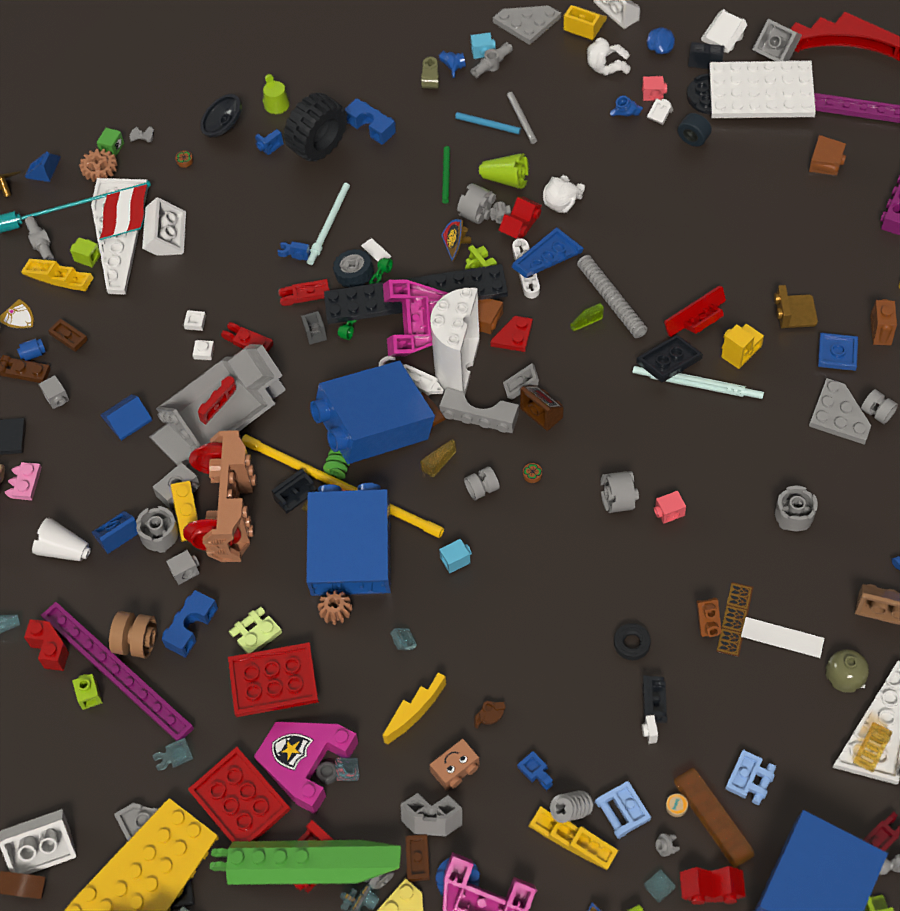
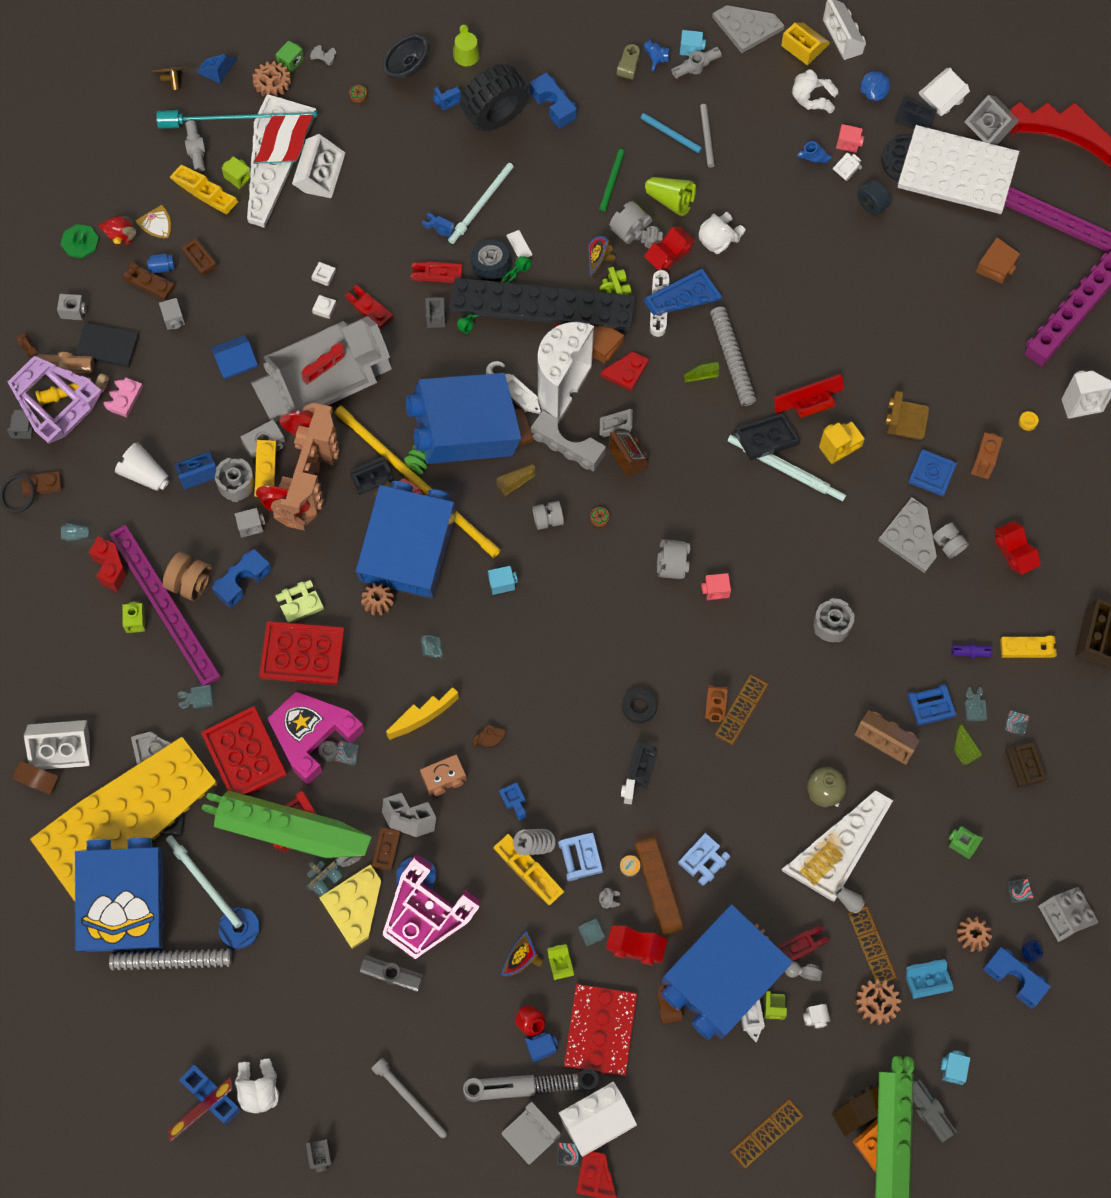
camera: 10 degrees right, 10 degrees up
dark pink wedge [383,280,448,357] -> none
white sticker [741,617,824,658] -> none

